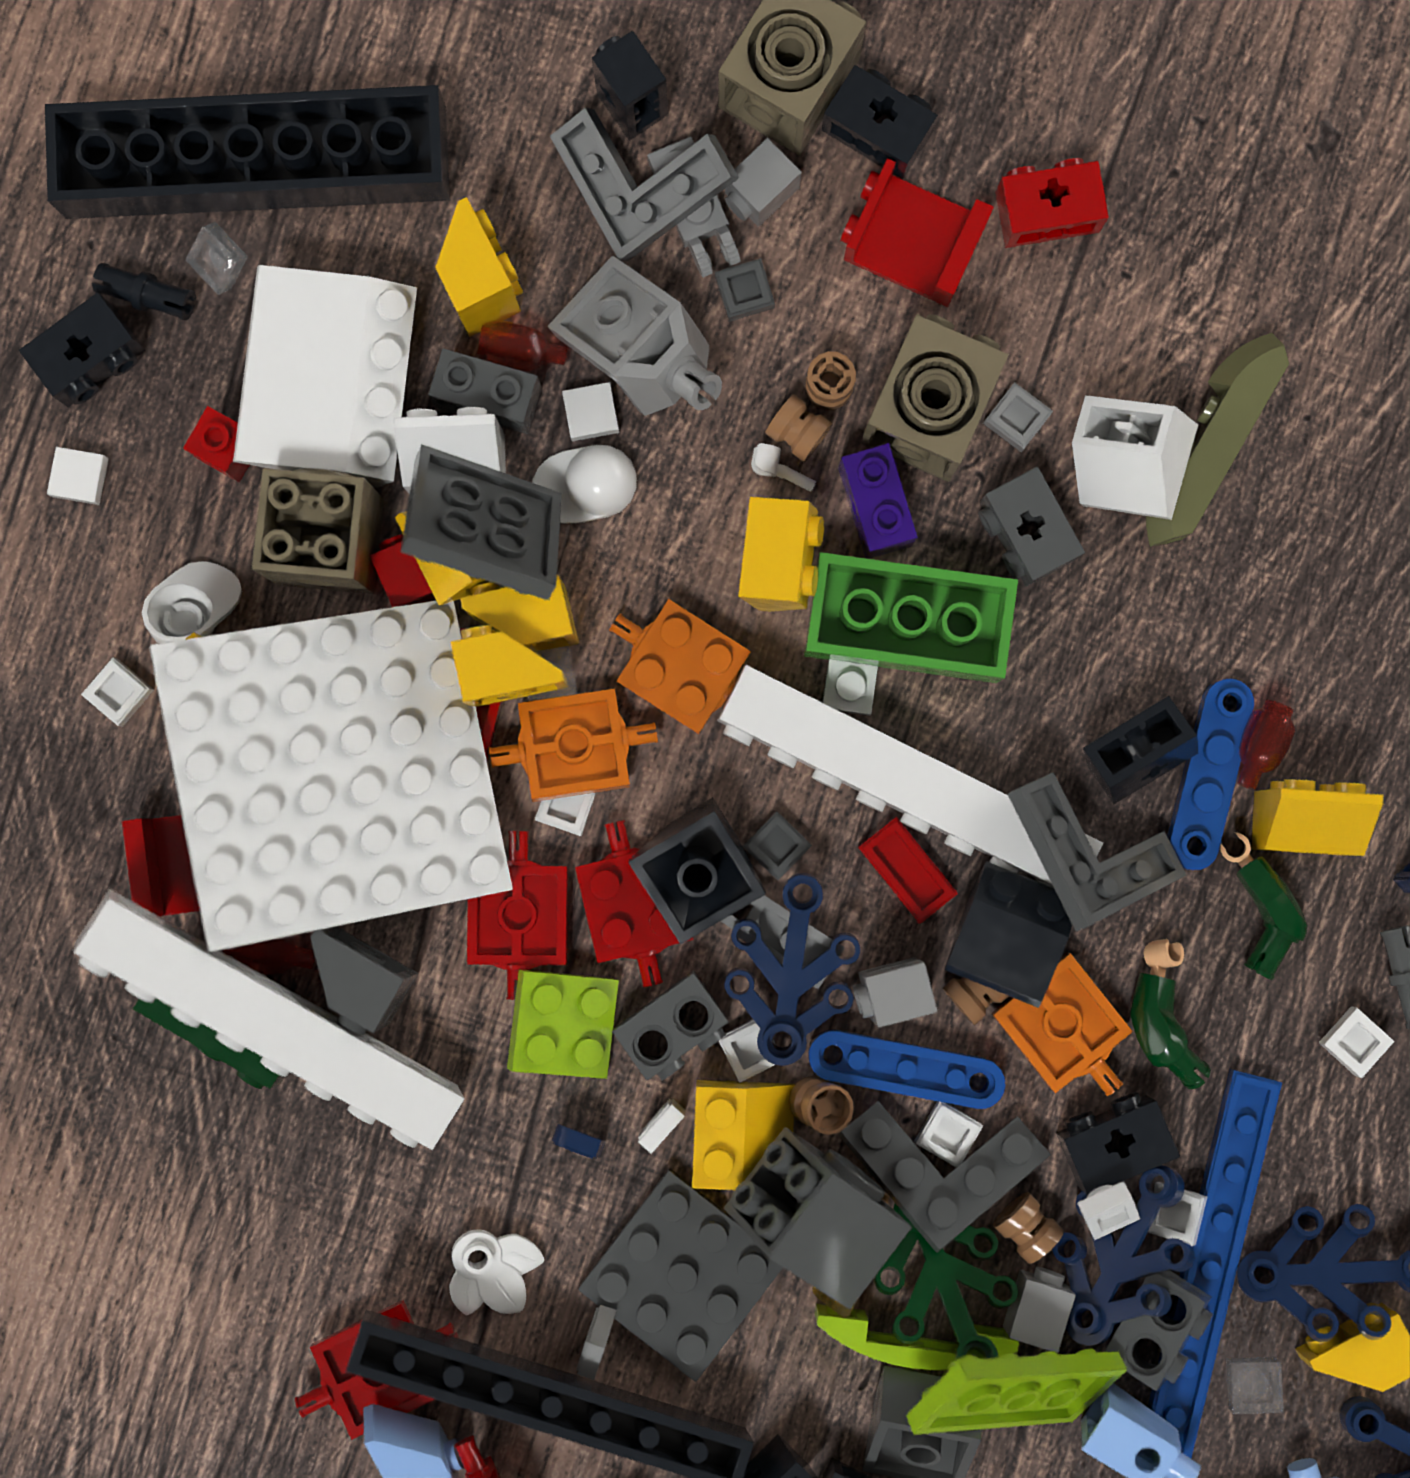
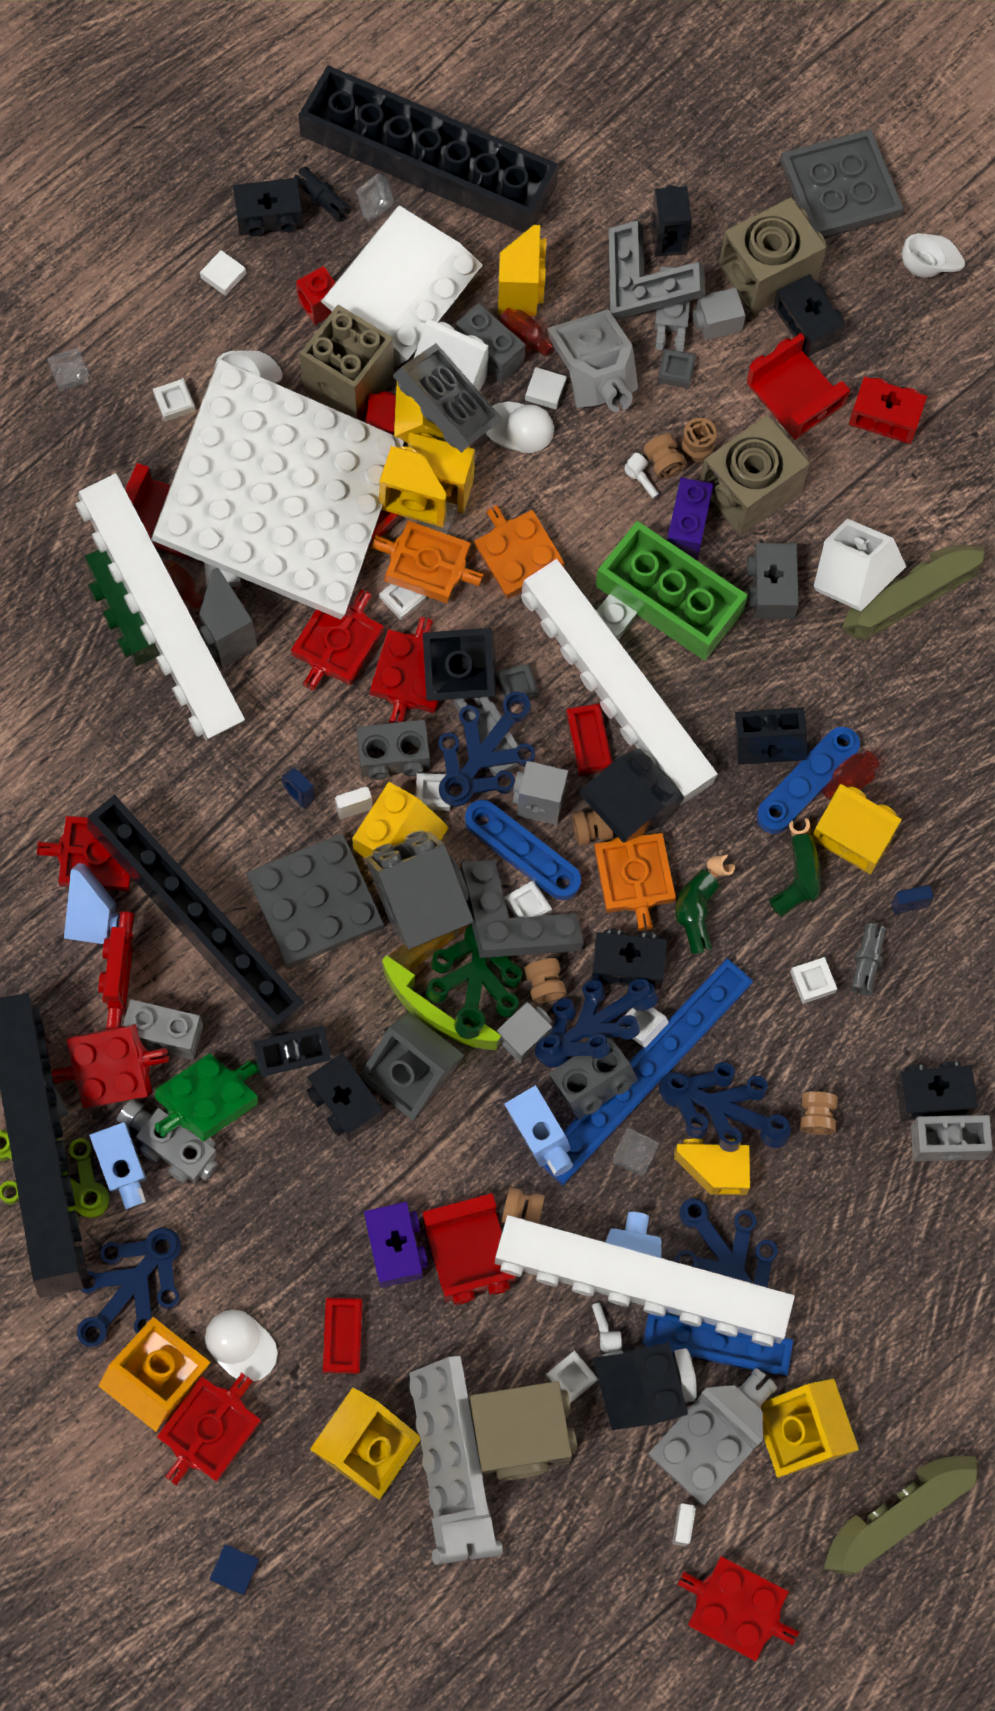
camera: 20 degrees right, 15 degrees down
white plate [449,1229,544,1315] -> none
lime plate [507,970,619,1079] -> none
light grey tile [576,1305,617,1380] -> none
yellow slope [738,497,824,612] -> none
medium nougat wheel [789,1075,854,1135] -> none
lime plate [906,1349,1127,1435] -> none
light grey tile [983,382,1053,453] -> none
dark grey plate [1007,772,1187,932] -> none
white plate [1078,1181,1140,1240] -> none

